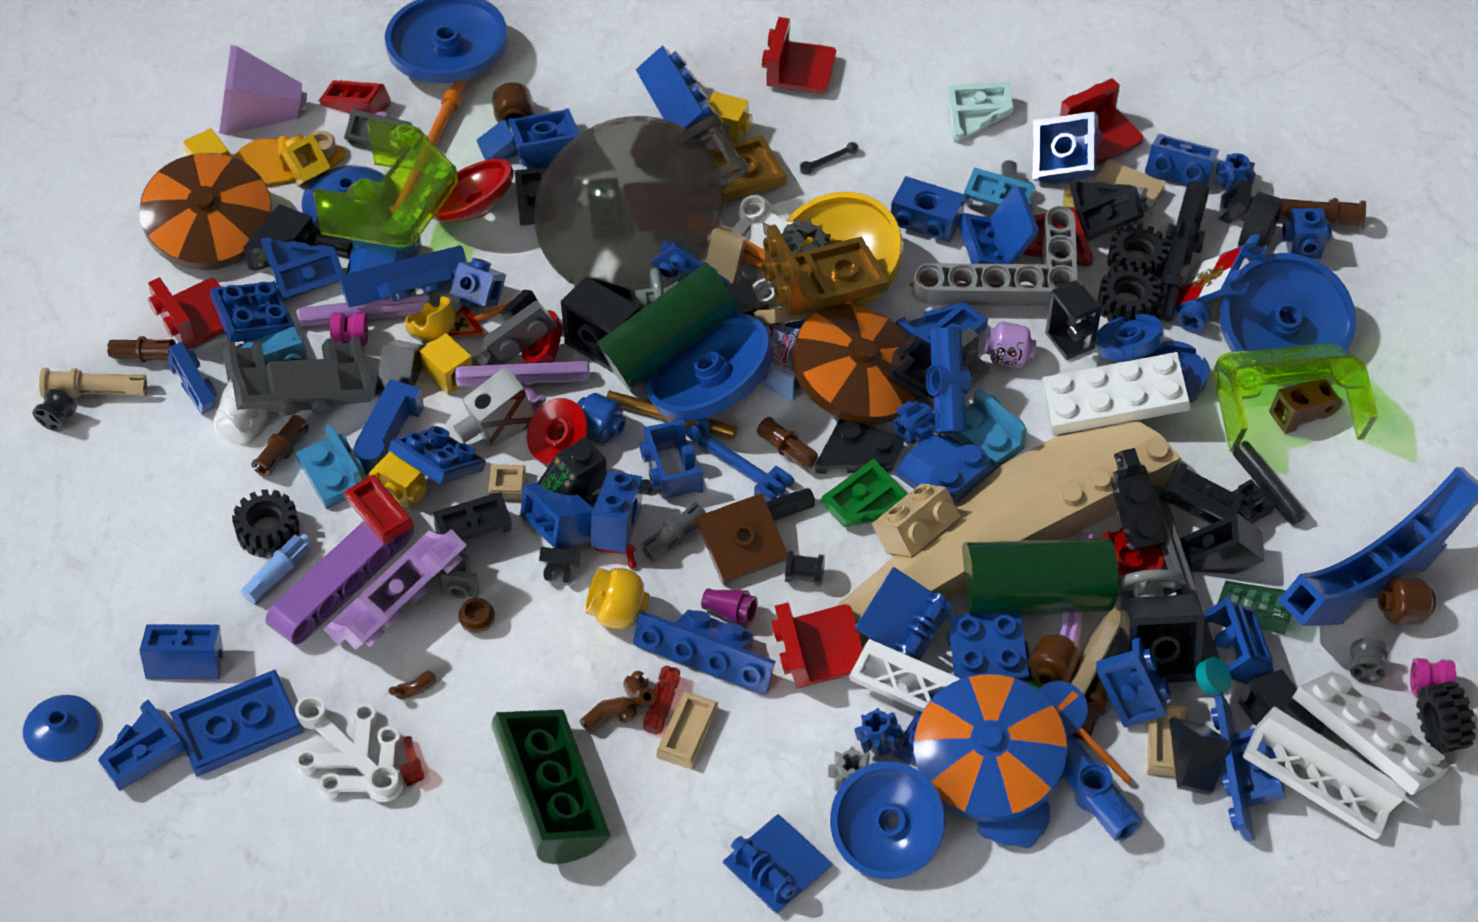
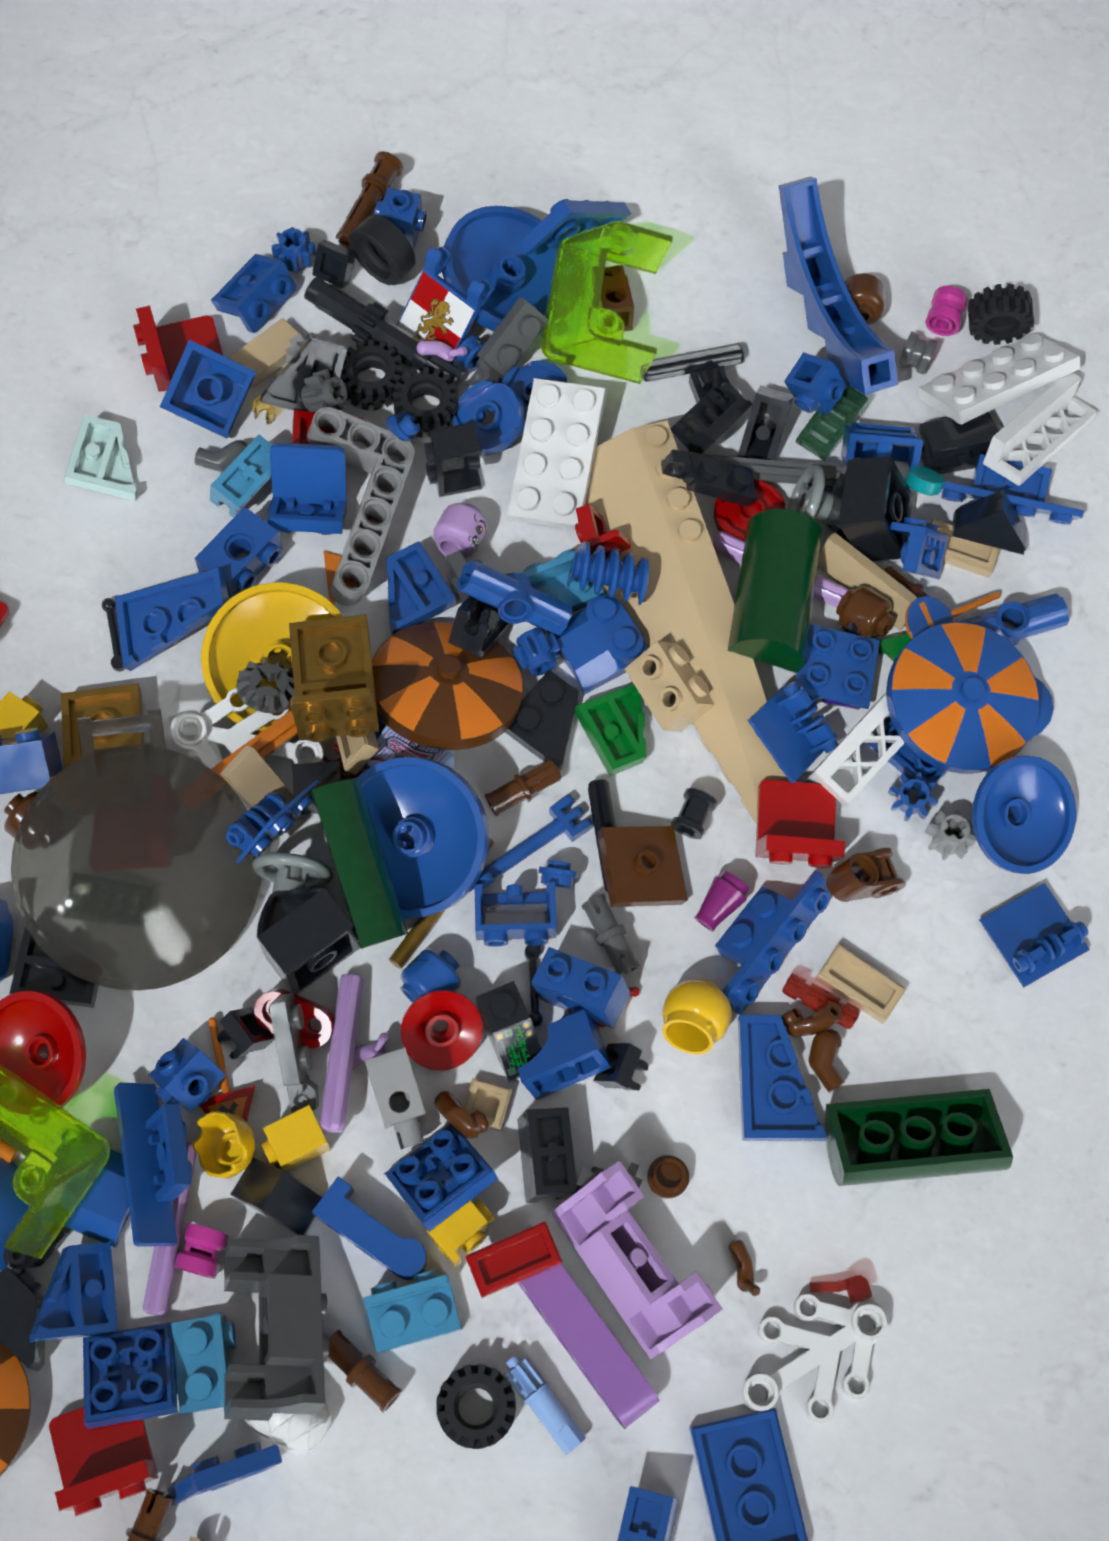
camera: 80 degrees left, 15 degrees up
none -> blue wing [115,568,228,671]
none -> dark grey gear [301,369,347,412]
none -> blue arm [386,412,420,441]
none -> lavender piece [417,341,467,362]
none -> reddish brown arm [434,1091,489,1139]
none -> dark grey hinge [468,297,550,386]
none -> blue wing [518,199,631,255]
none -> blue plate [538,860,578,888]
none -> blue piece [567,541,650,605]
none -> red bracket [575,504,631,558]
none -> blue wing [738,1015,828,1141]
none -> blue brick [784,352,847,415]
none -> reddish brown piece [826,848,906,902]

